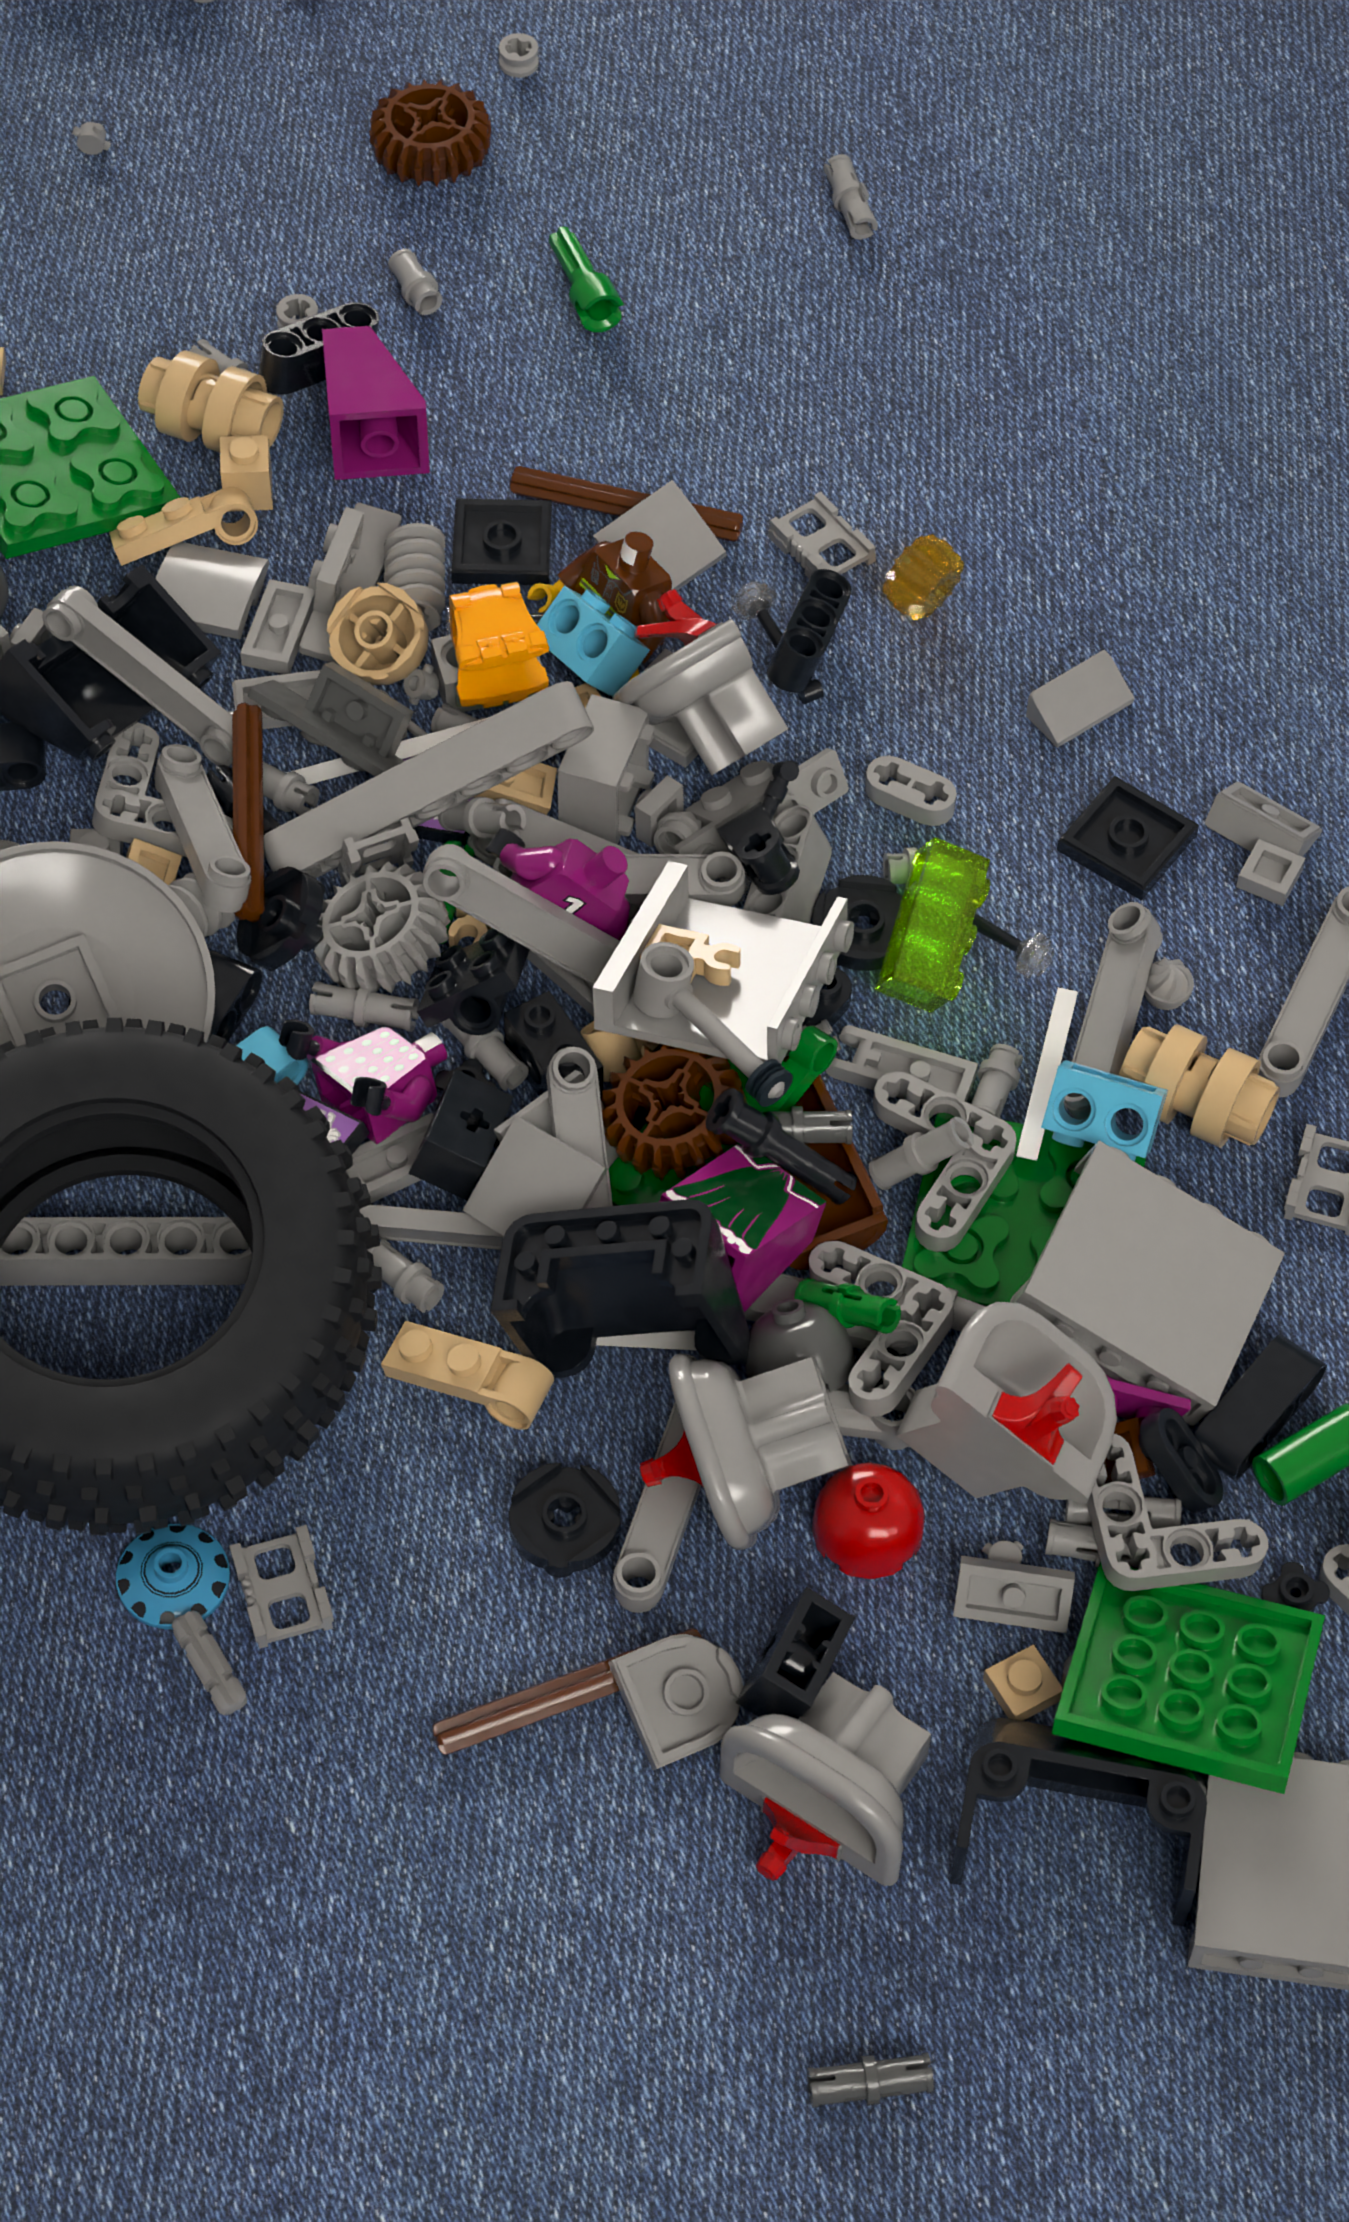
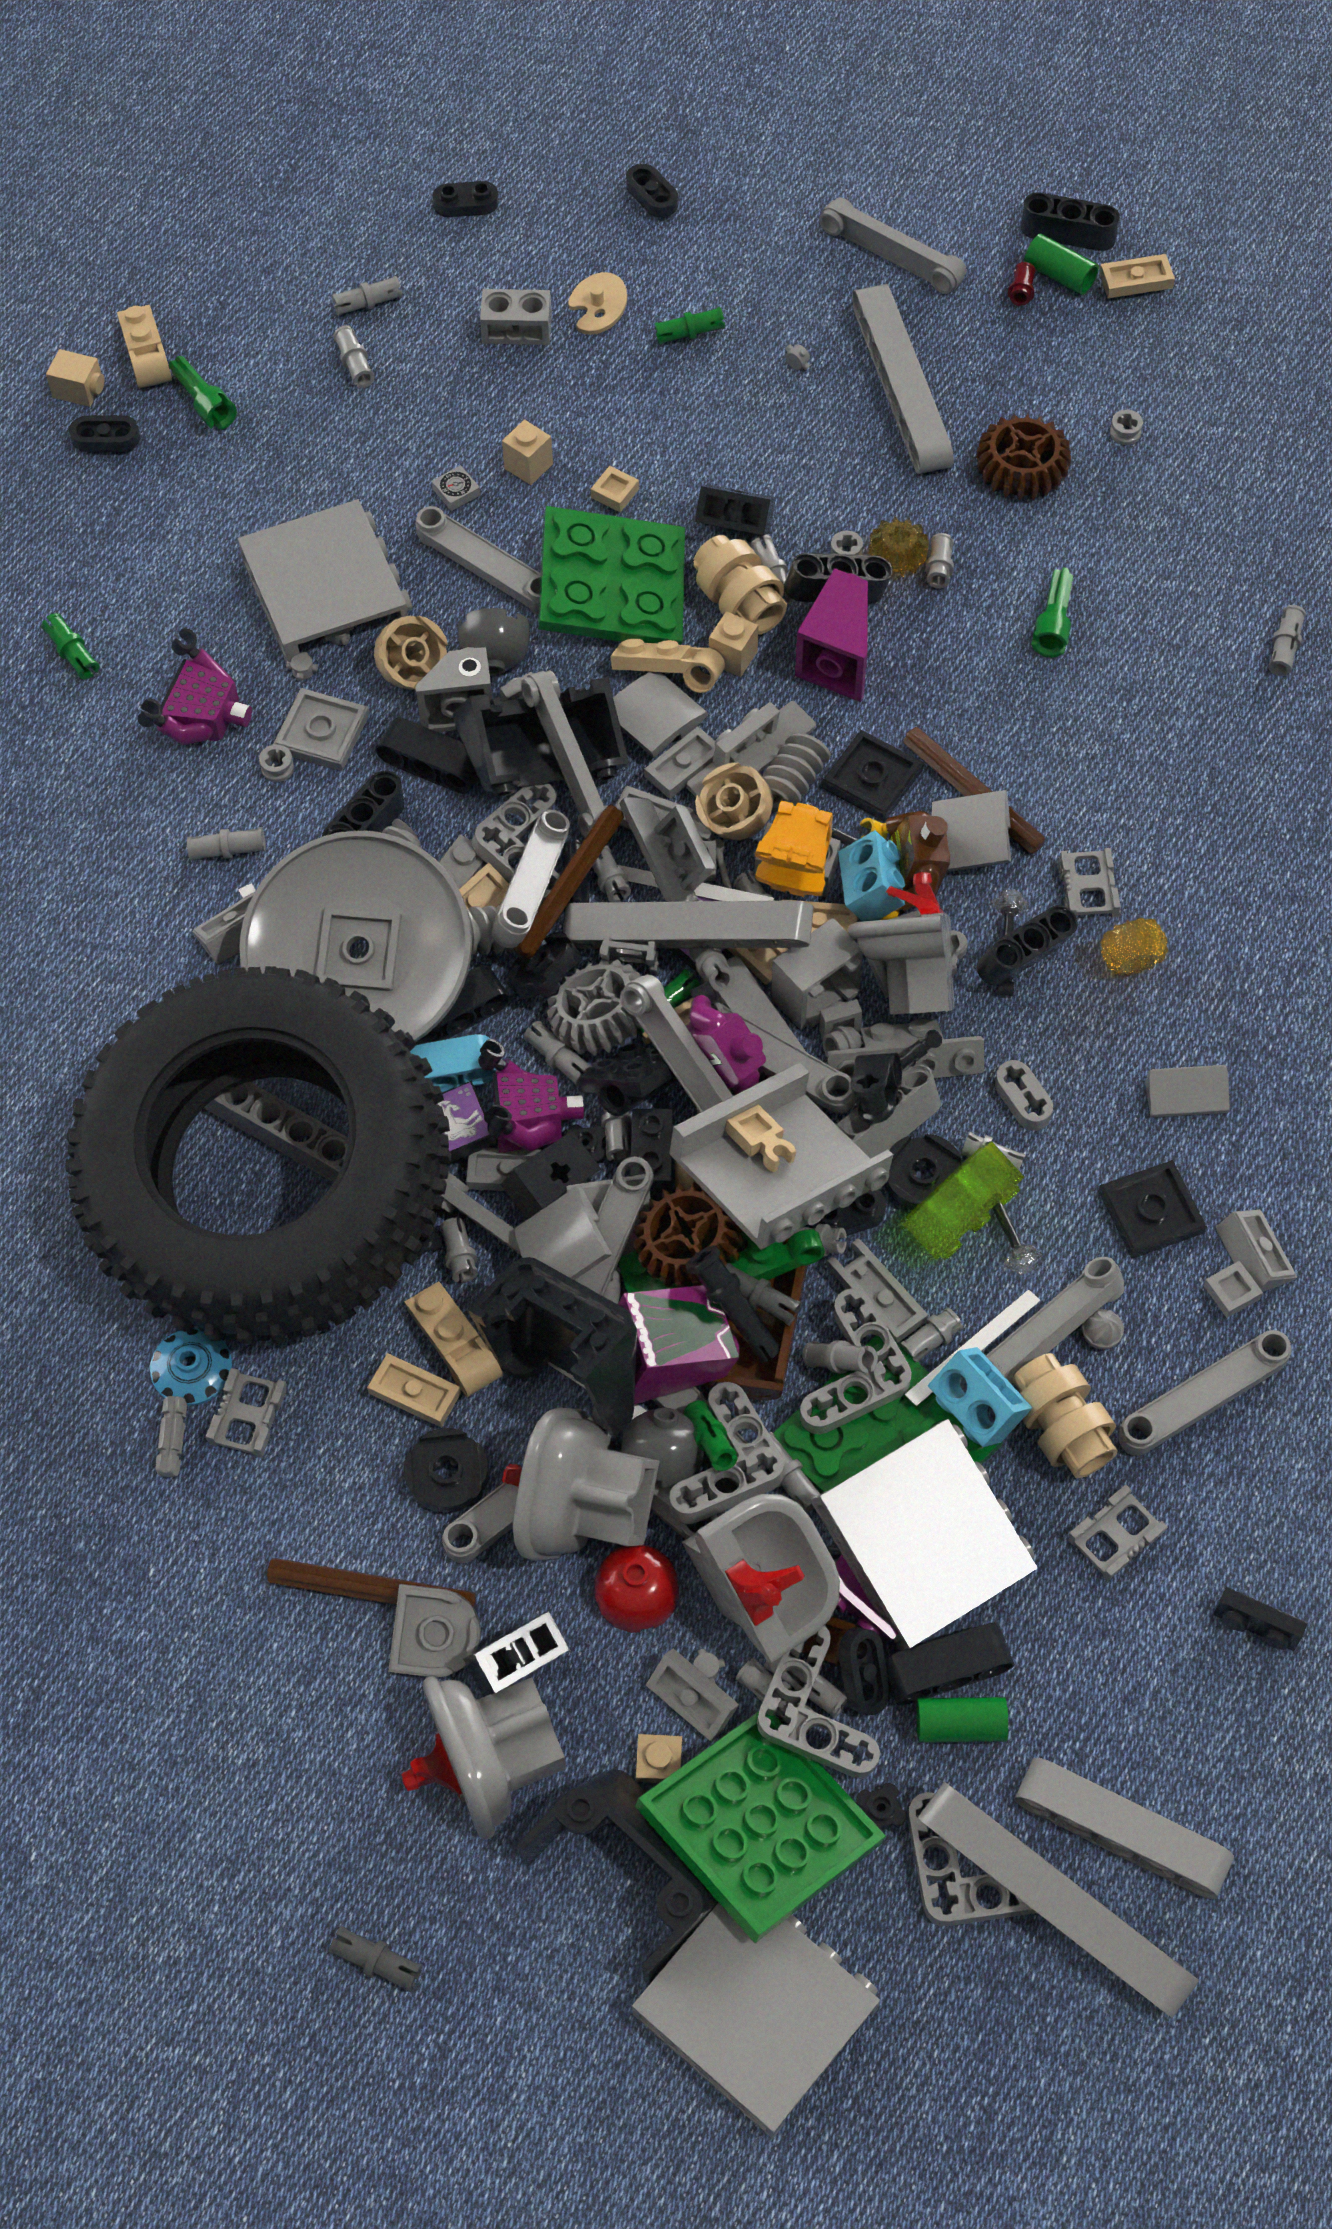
camera: 35 degrees right, 5 degrees up
light grey piece [404,663,439,705] -> none
light grey piece [632,942,793,1107] -> none
none -> tan plate [367,1353,461,1428]
none -> black brick [695,484,776,535]
none -> light grey beam [852,284,954,474]
none -> clear yellow gear [868,516,929,578]

